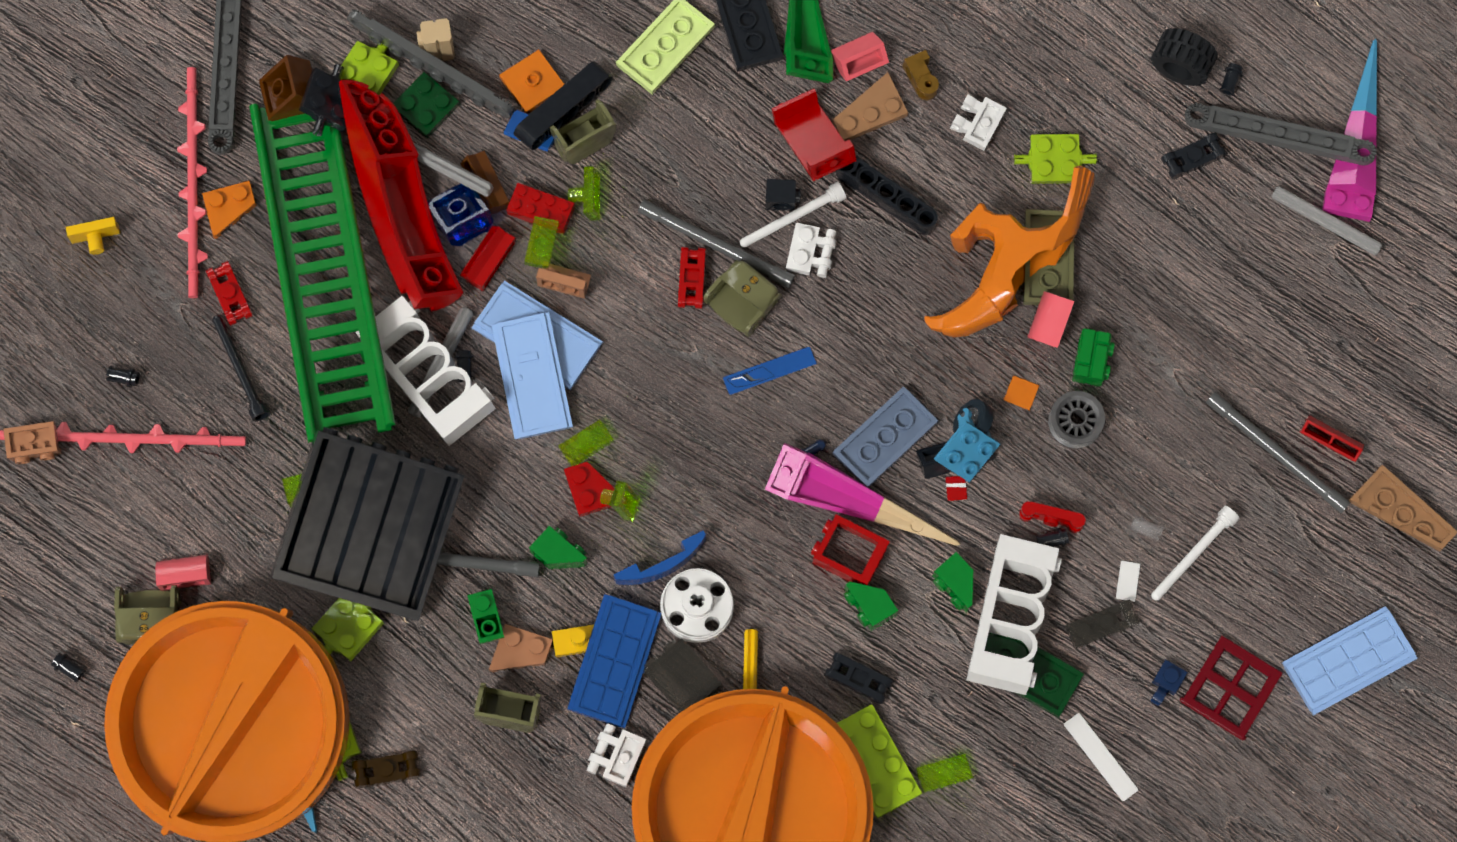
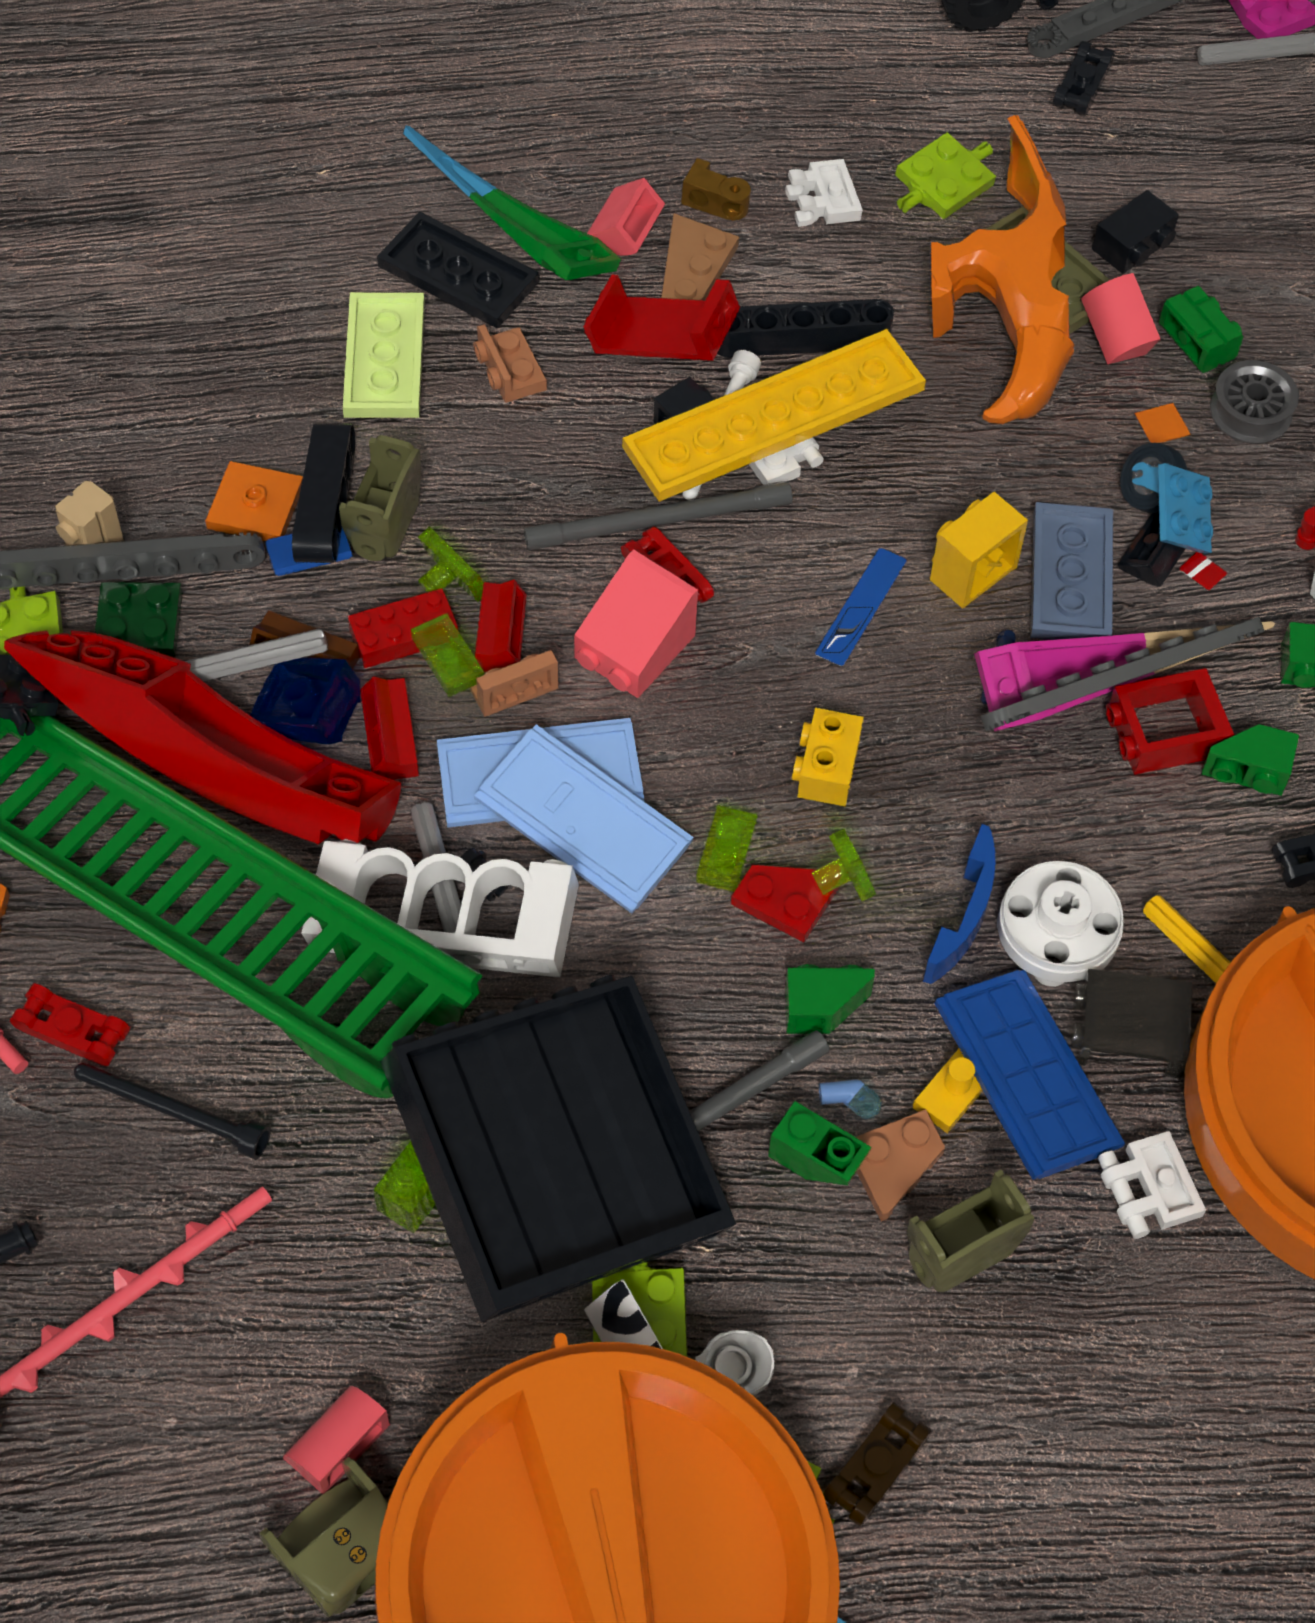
camera: 40 degrees left, 15 degrees down
olive piece [703,260,782,337] -> none
none -> nougat bracket [473,324,547,403]
none -> red piece [473,579,527,672]
none -> coral slope [574,549,698,698]
none -> slope [584,1279,663,1349]
none -> yellow plate [622,329,926,502]
none -> white hair [695,1330,774,1396]
none -> yellow brick [792,708,864,807]
none -> arm [819,1079,882,1119]
none -> yellow brick [930,491,1028,609]
none -> dark grey plate [980,617,1265,731]
none -> black piece [1092,190,1179,274]

